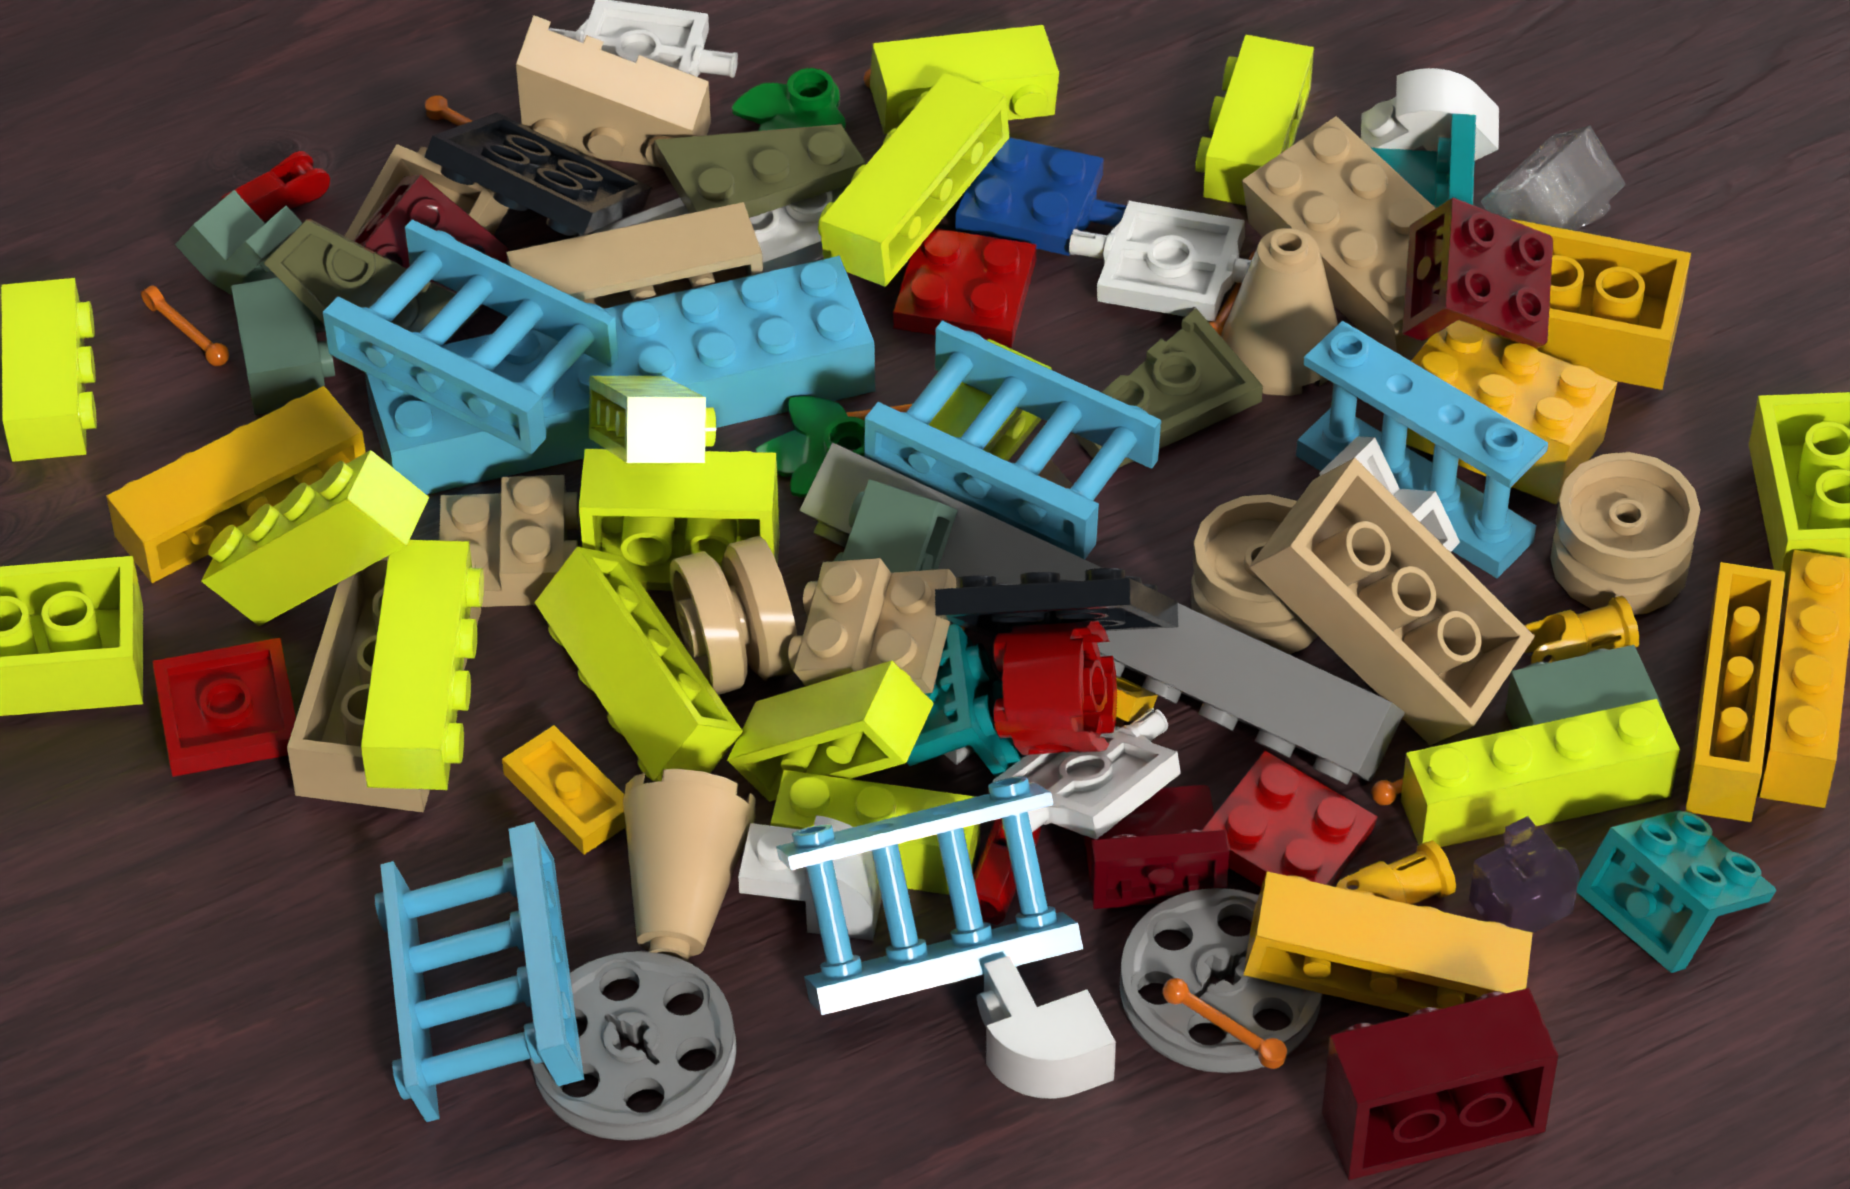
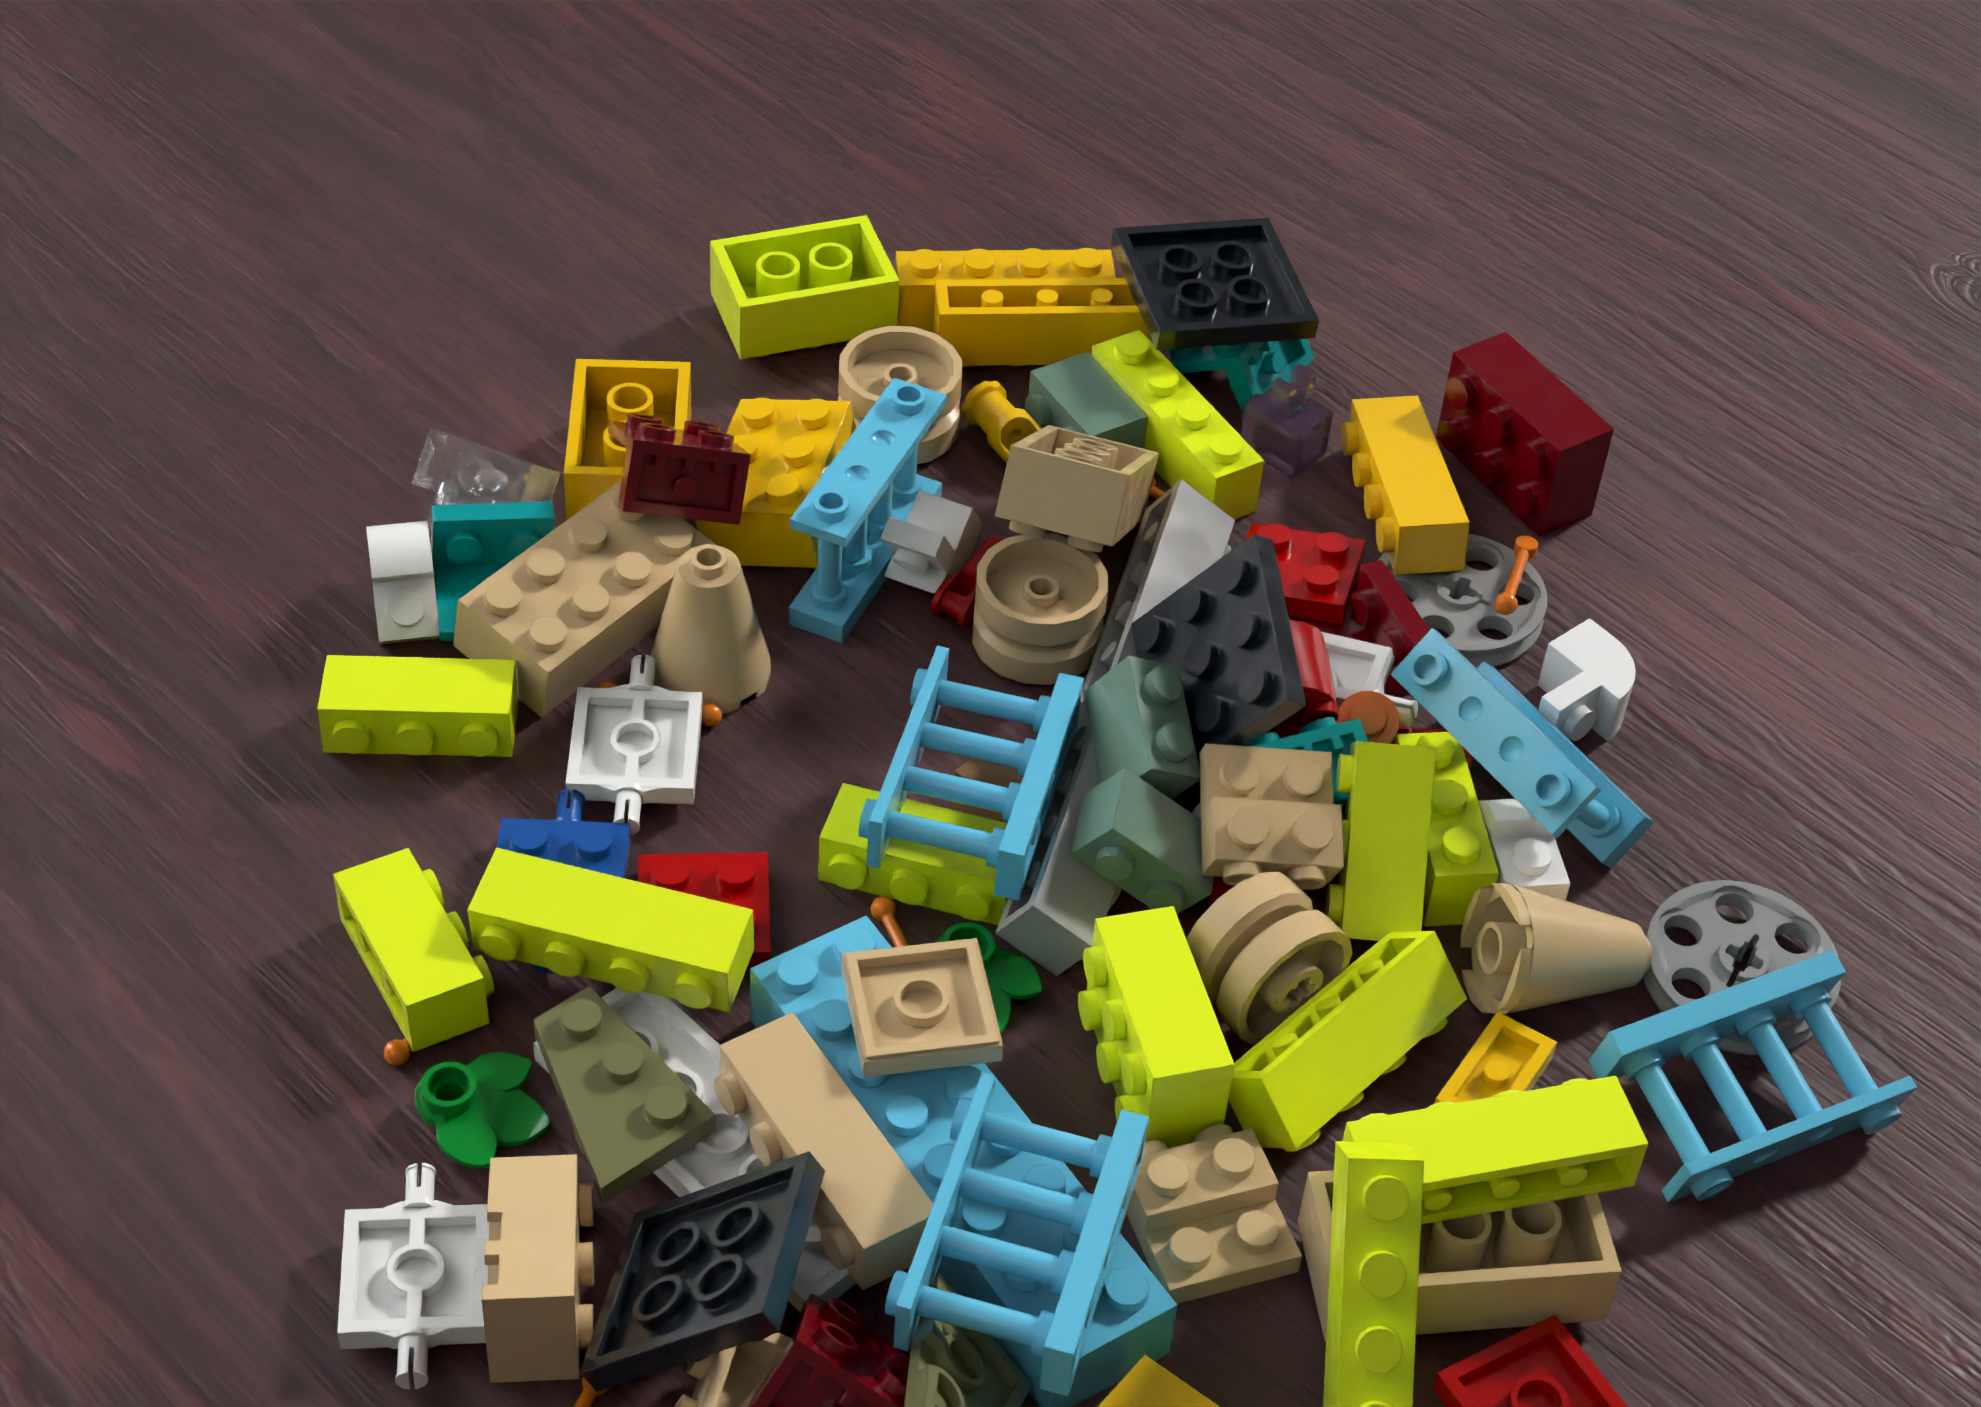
camera: 110 degrees left, 5 degrees down
brick [589,376,716,463] -> none
olive wing [1073,308,1263,469] -> none
yellow piece [1336,840,1456,905] -> none
none -> tan plate [841,938,1003,1078]
none -> sand green brick [1083,656,1200,800]
none -> black plate [1111,218,1319,350]
none -> orange plate [1336,691,1399,744]

